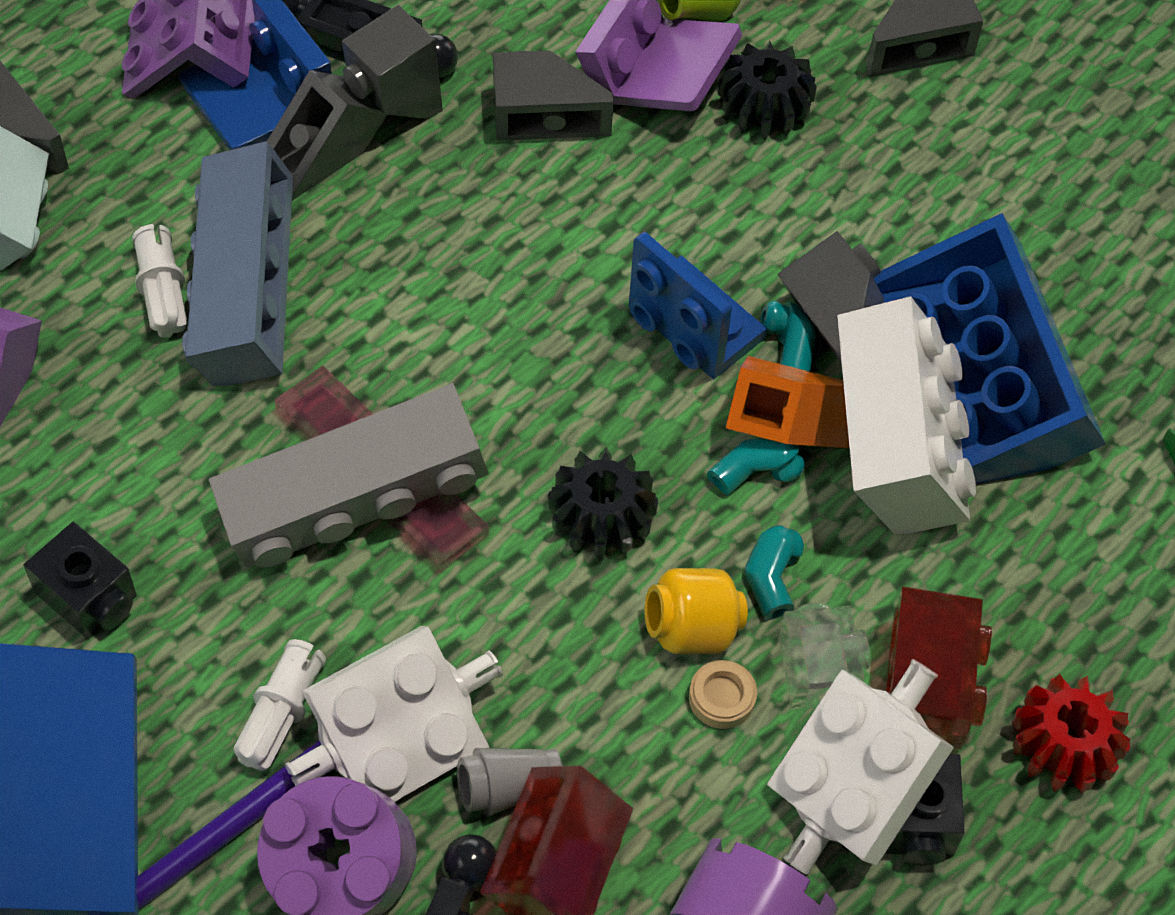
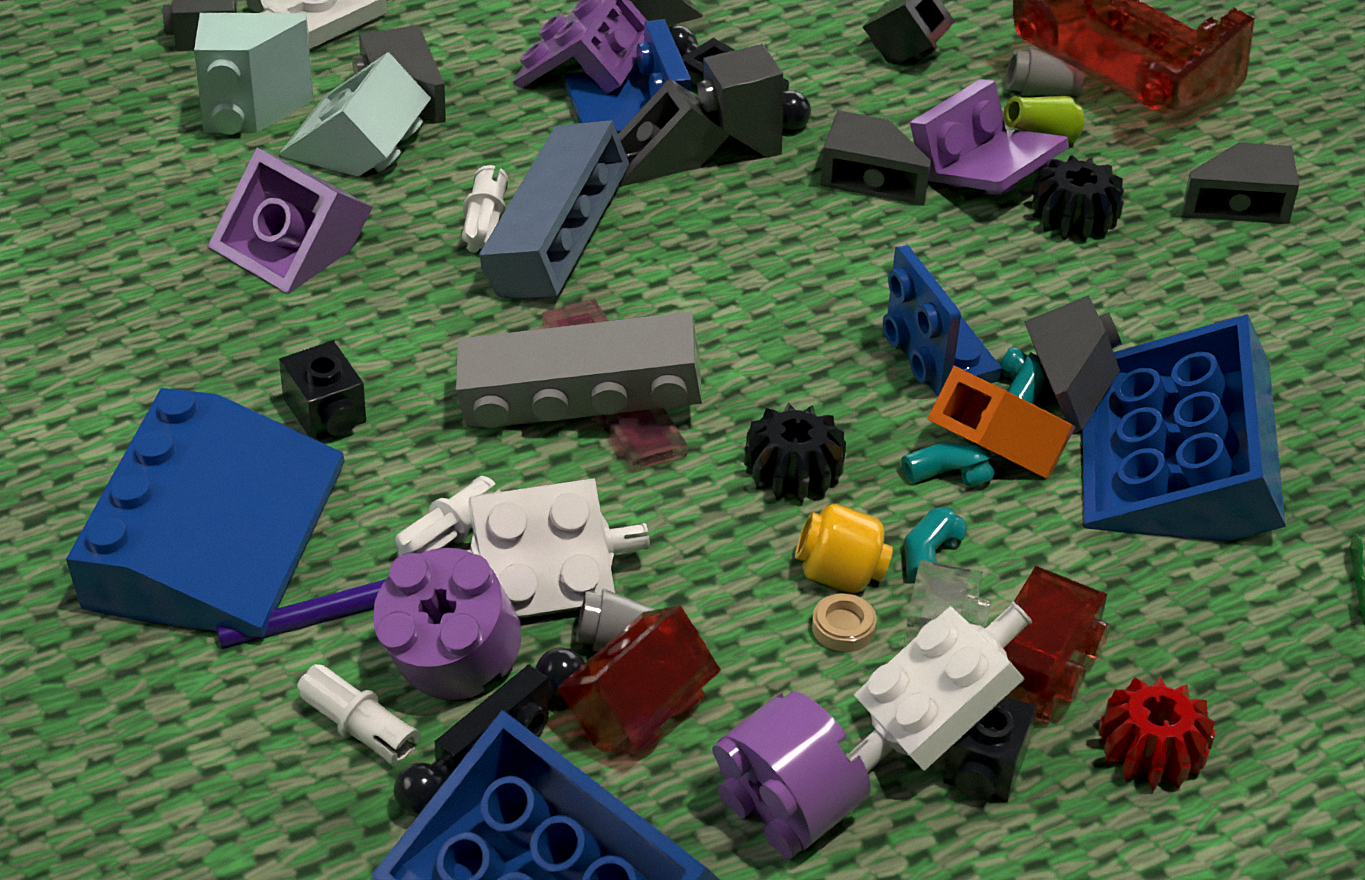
camera: 20 degrees right, 15 degrees down
white brick [837,296,976,534] -> none

